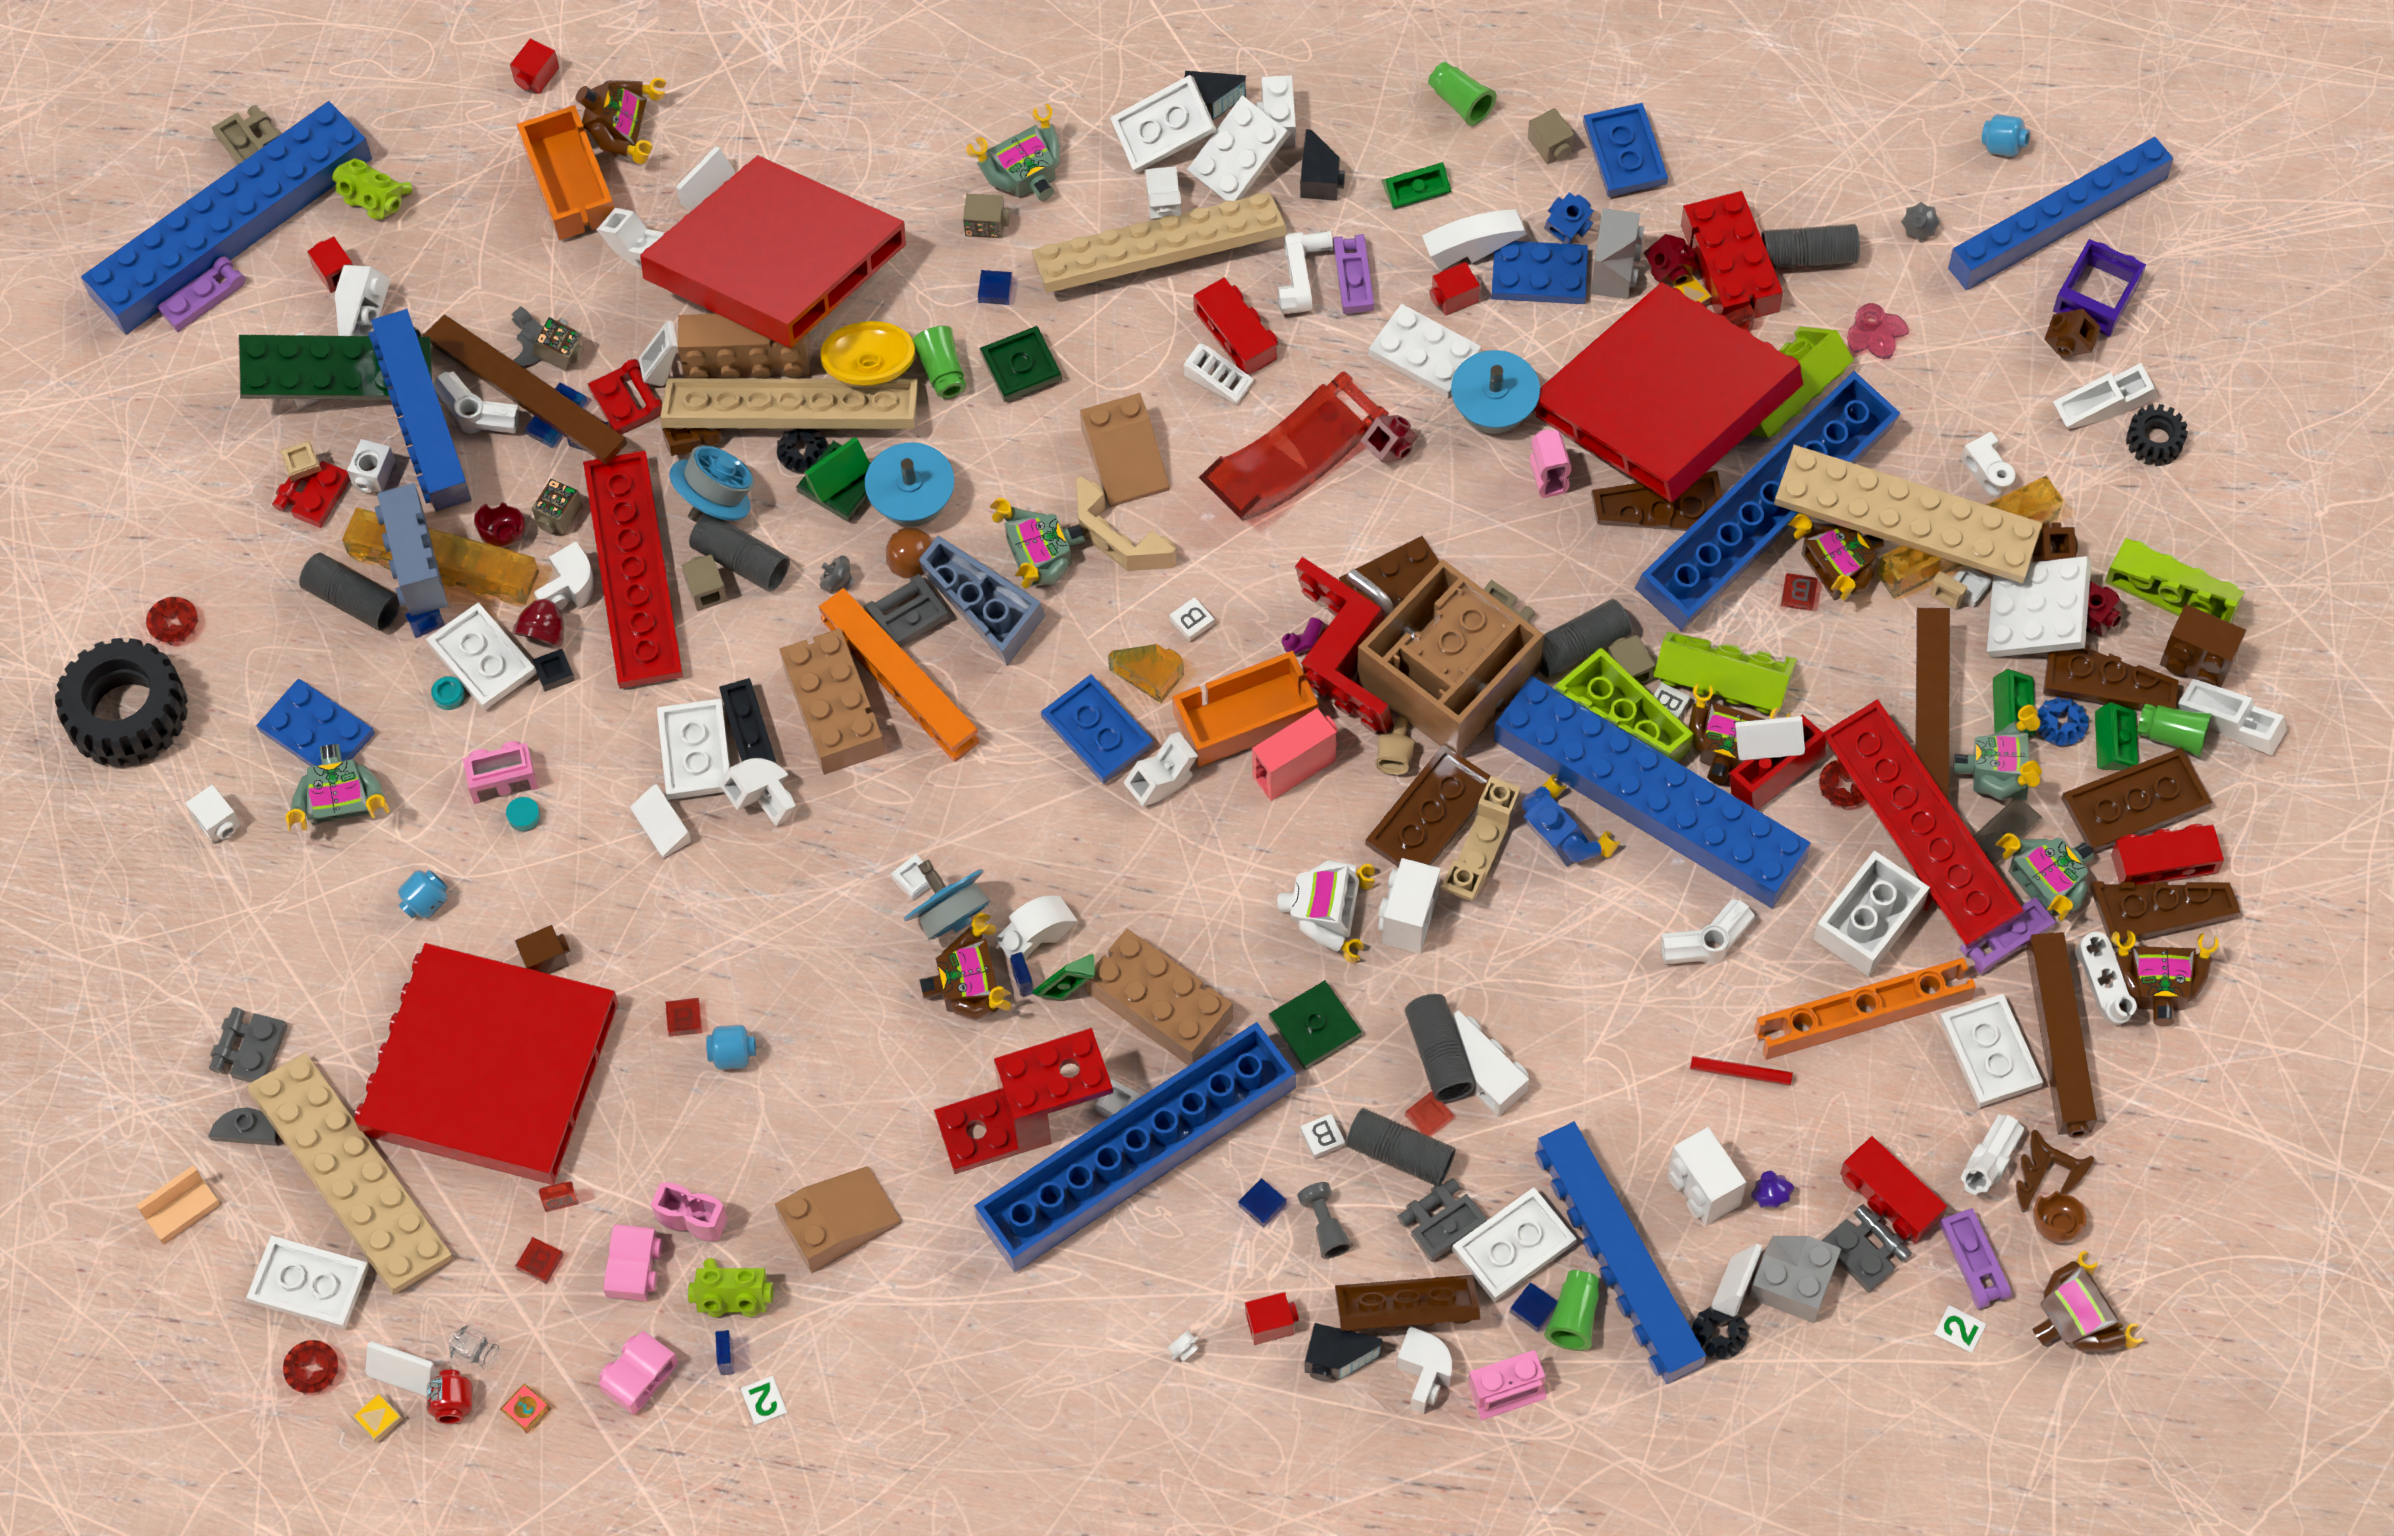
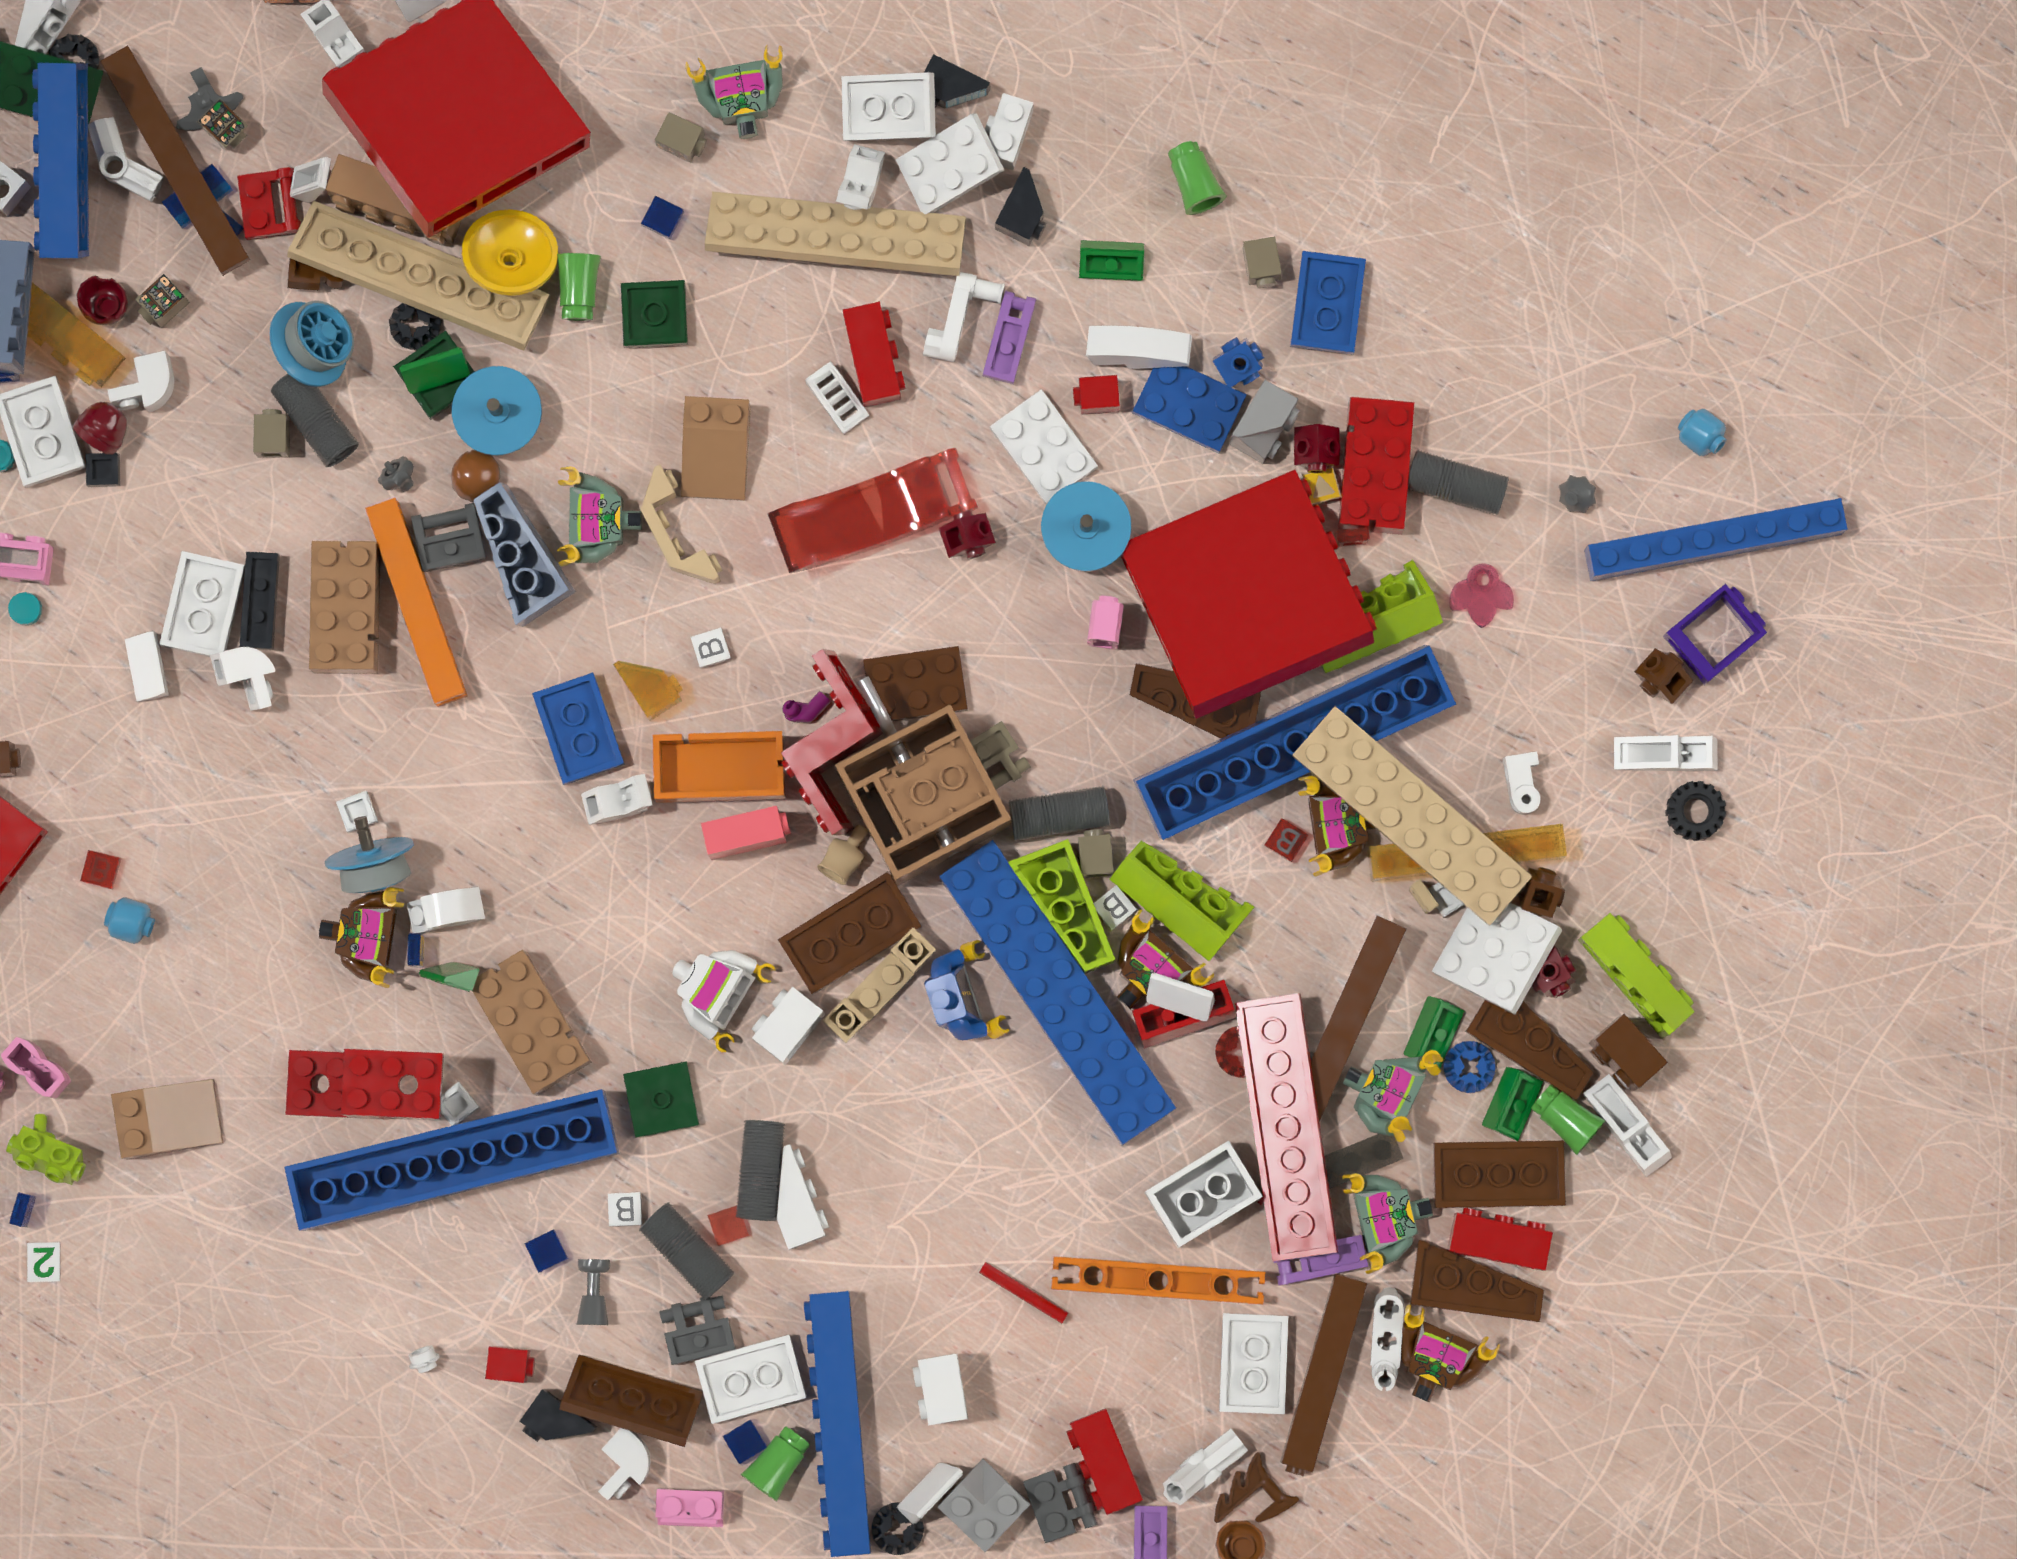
camera: 20 degrees right, 20 degrees up
red plate [583,450,683,689] -> none
white piece [1661,899,1755,965] -> none
dark purple piece [1751,1170,1795,1208] -> none

